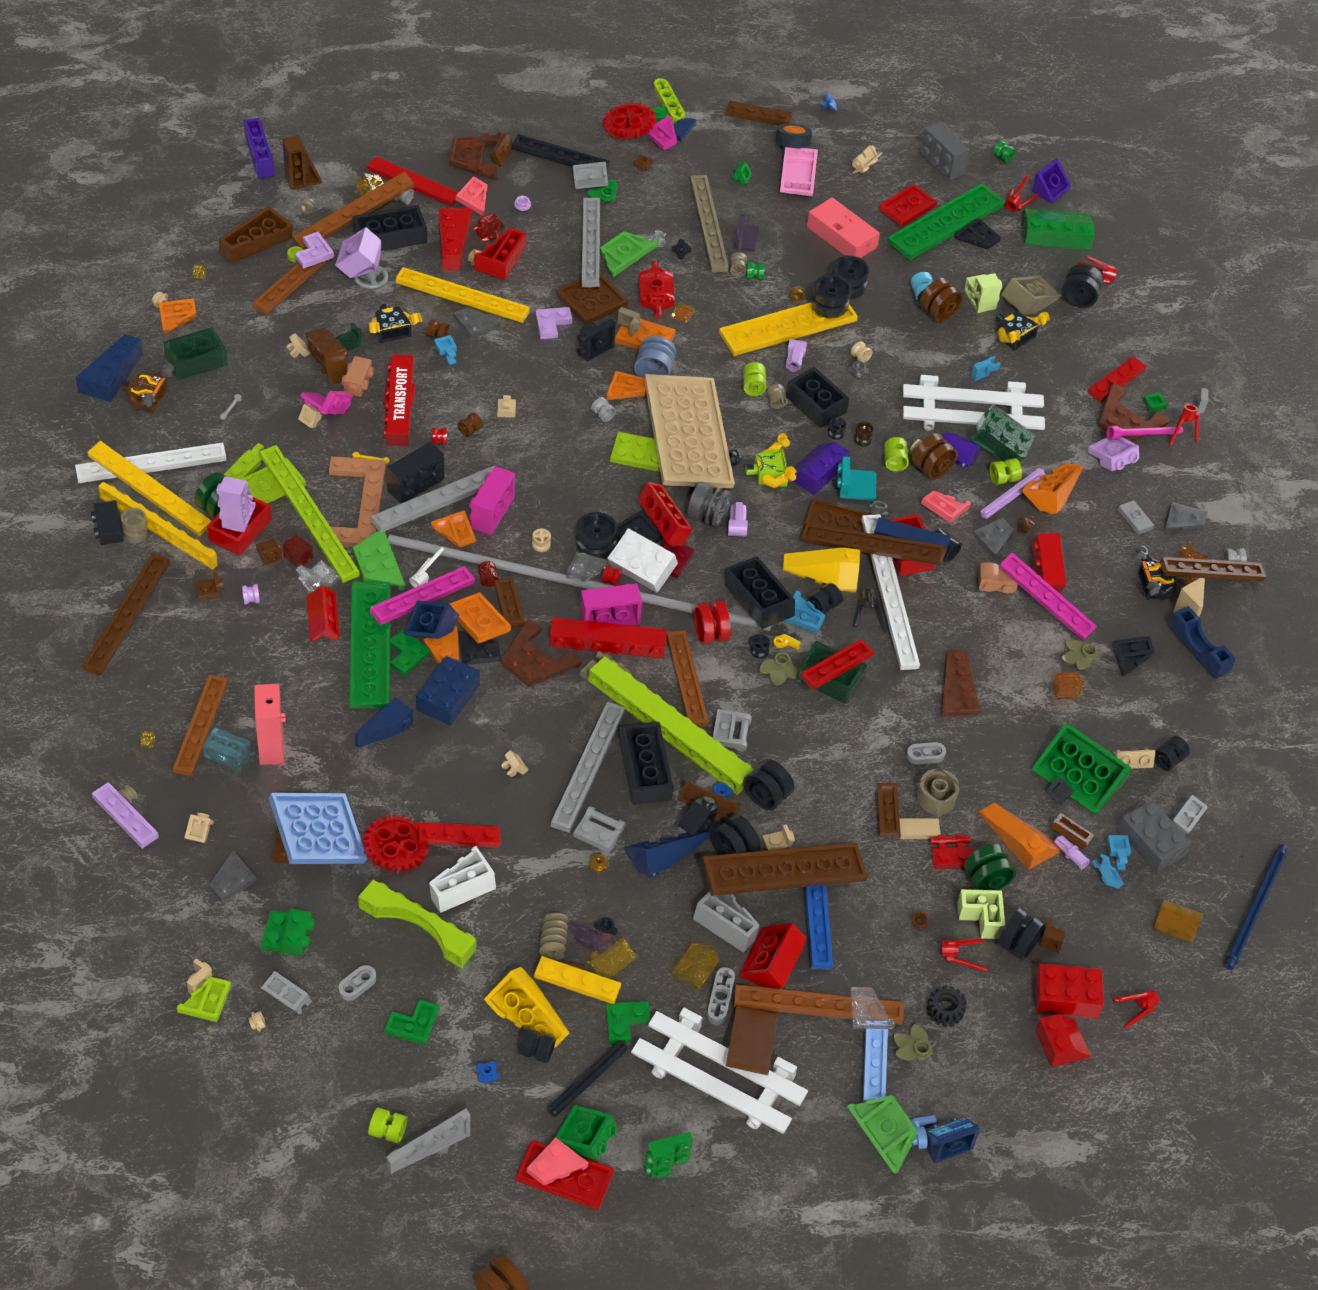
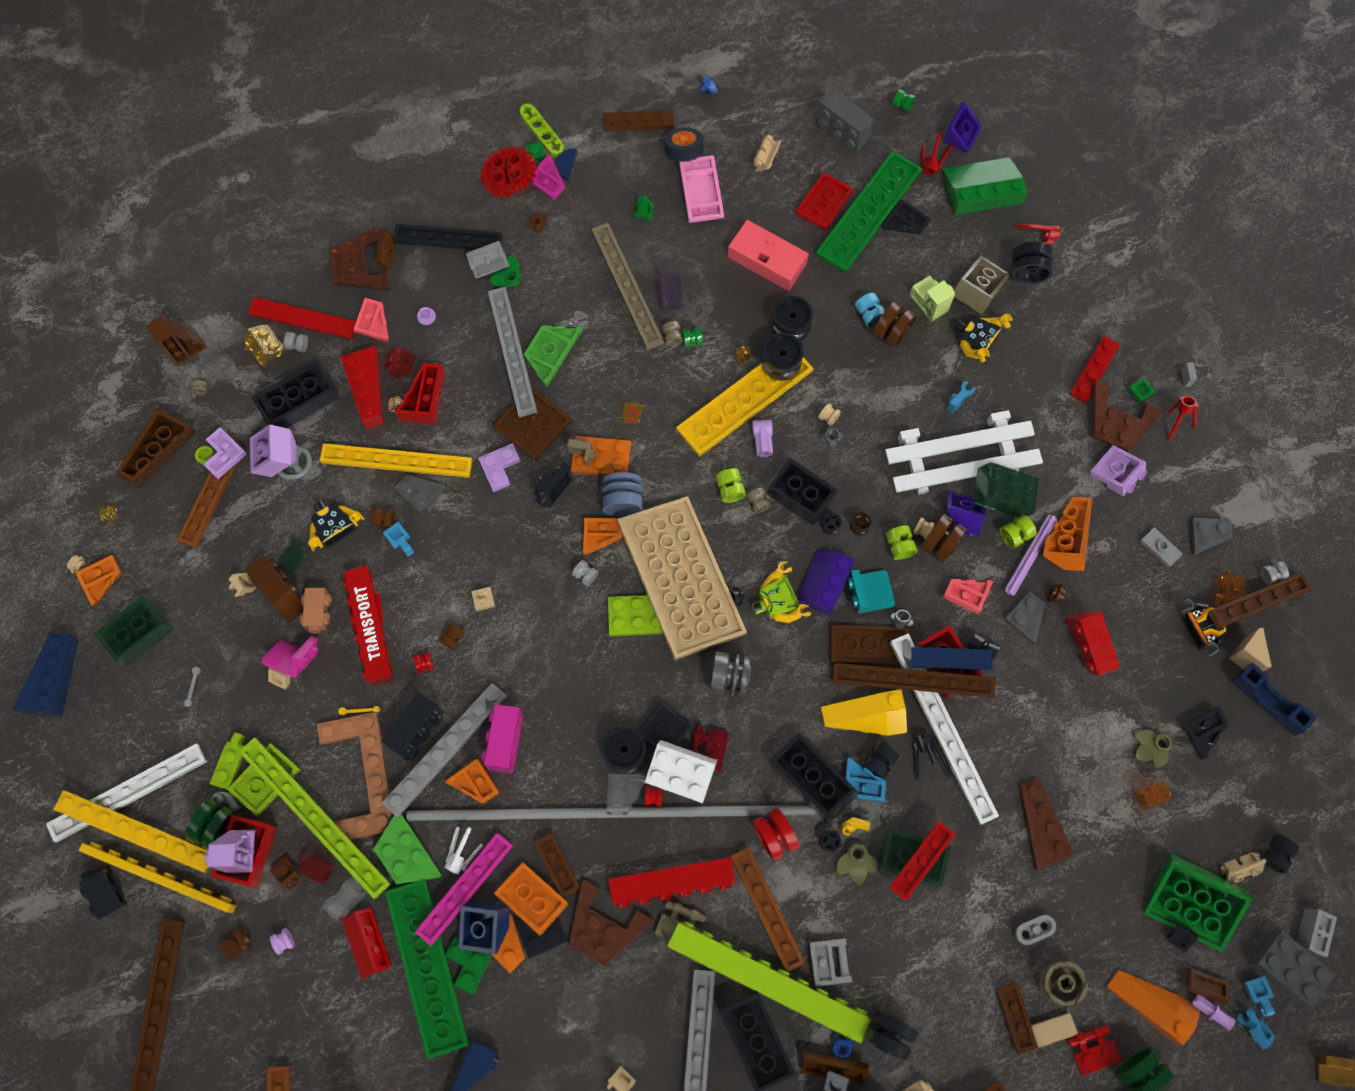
camera: 10 degrees left, 20 degrees up
torso [121,363,174,413] -> none
dark tan wheel [121,508,148,543] -> none
dark purple brick [243,118,275,179] -> none
dark orange plate [293,172,414,250] -> none
dark blue brick [416,656,480,726] -> none
clear red wheel [478,561,499,588] -> none
tan wheel [532,528,551,552] -> none
dark pink brick [580,583,642,626] -> none
red brick [638,482,693,546] -> none
red plate [639,261,675,319] -> none
black plate [672,239,691,260] -> none
lavender piece [728,502,748,537] -> none
nougat brick [978,563,1018,594] -> none
dark pink plate [999,553,1097,641] -> none
dark pink piece [1106,426,1183,440] -> none

